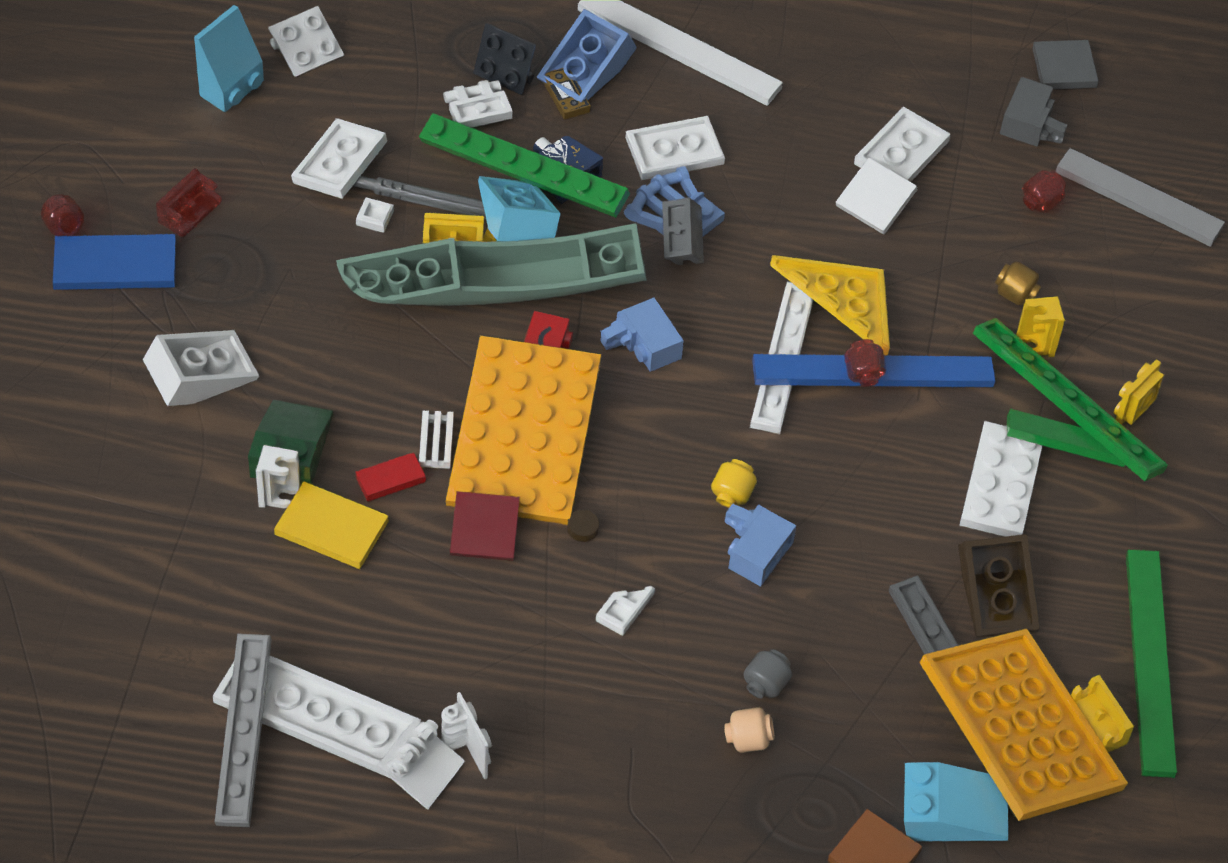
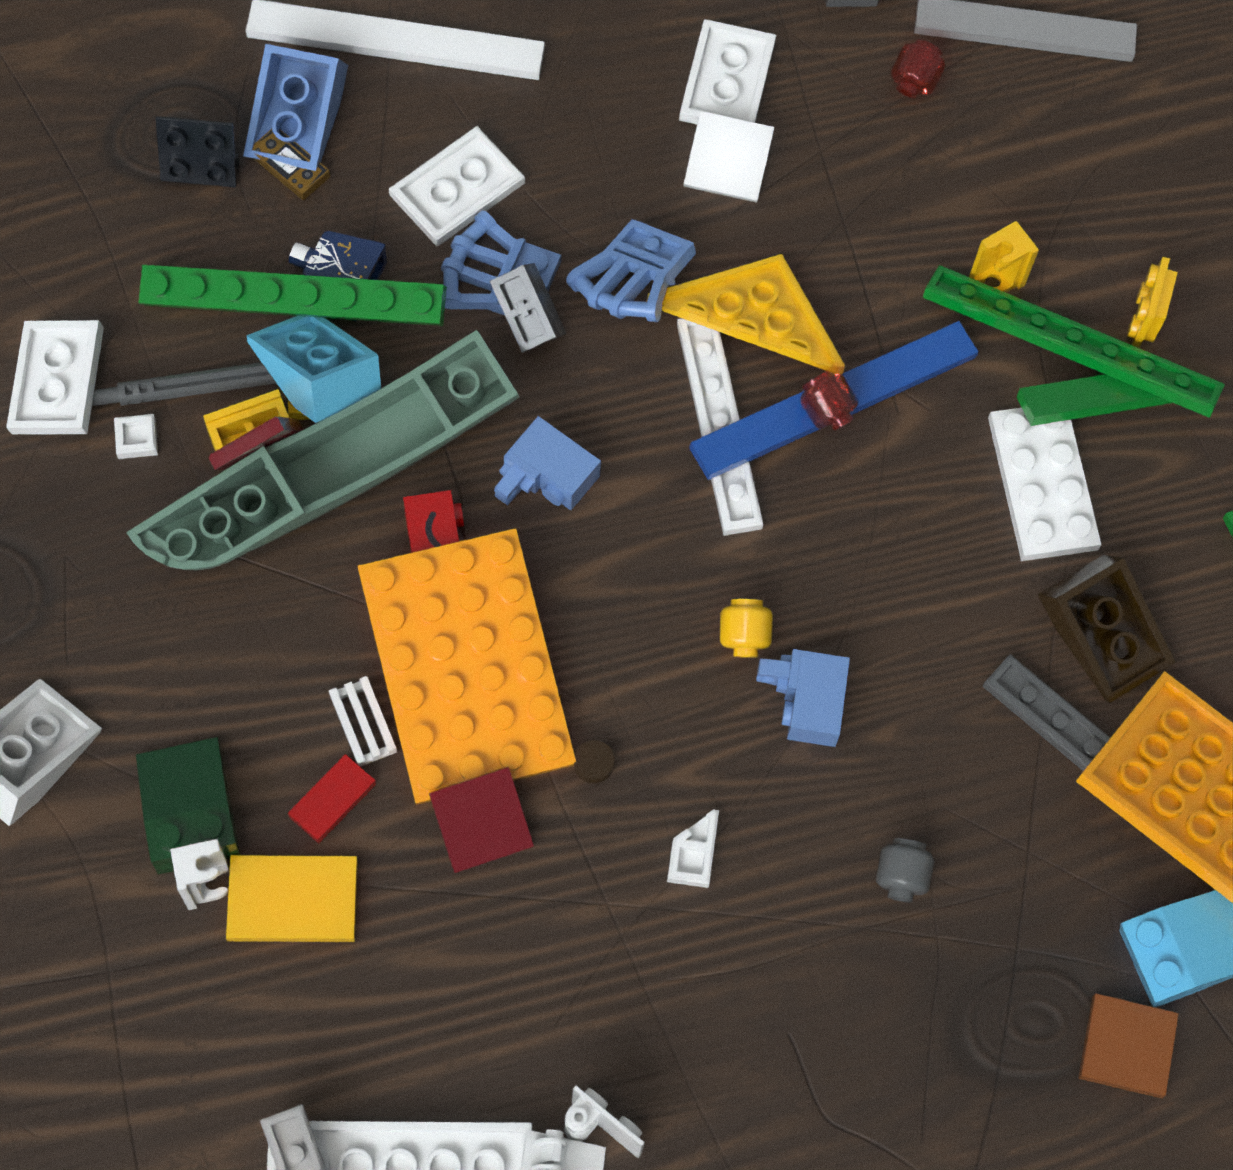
camera: 25 degrees left, 15 degrees up
white plate [443,80,513,128] -> none
light nougat head [725,707,774,753] -> none
pearl gold head [995,262,1041,305] -> none
none -> dark red tile [208,417,304,470]
none -> medium blue plate [566,219,696,322]

